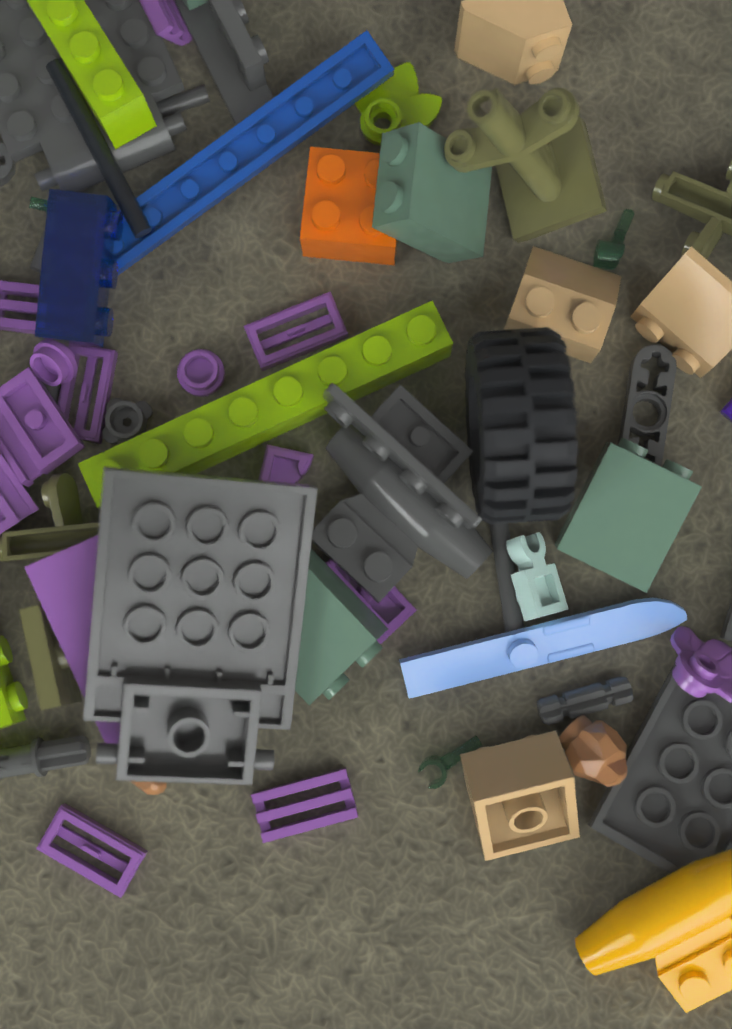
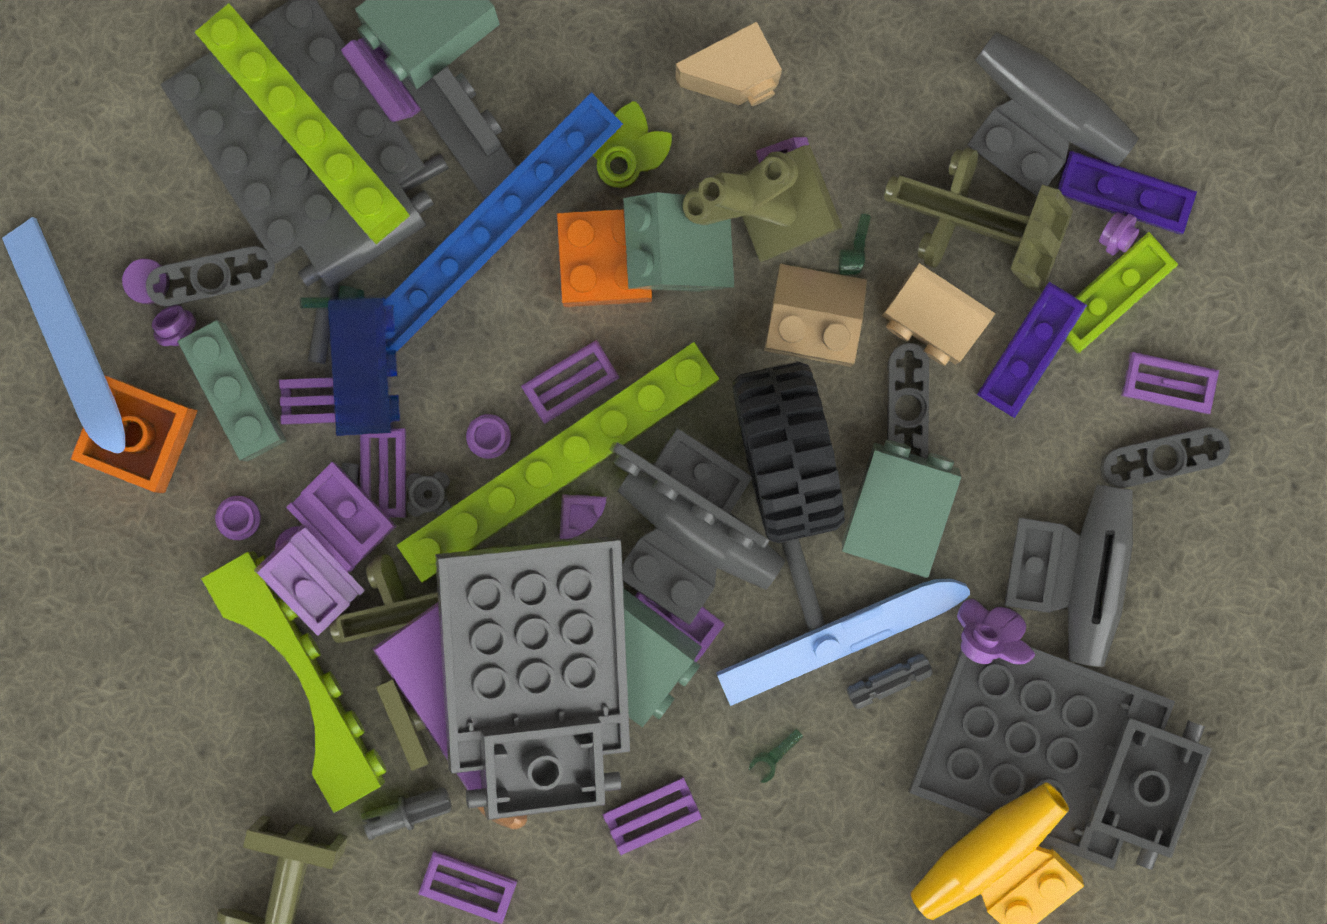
camera: 15 degrees left, 5 degrees up
medium lavender plate [30,339,78,386] -> none
black bar [46,58,152,238] -> none
tan slope [460,731,580,861] -> none
light aqua plate [506,532,569,622] -> none
medium nougat rock [559,715,627,787] -> none

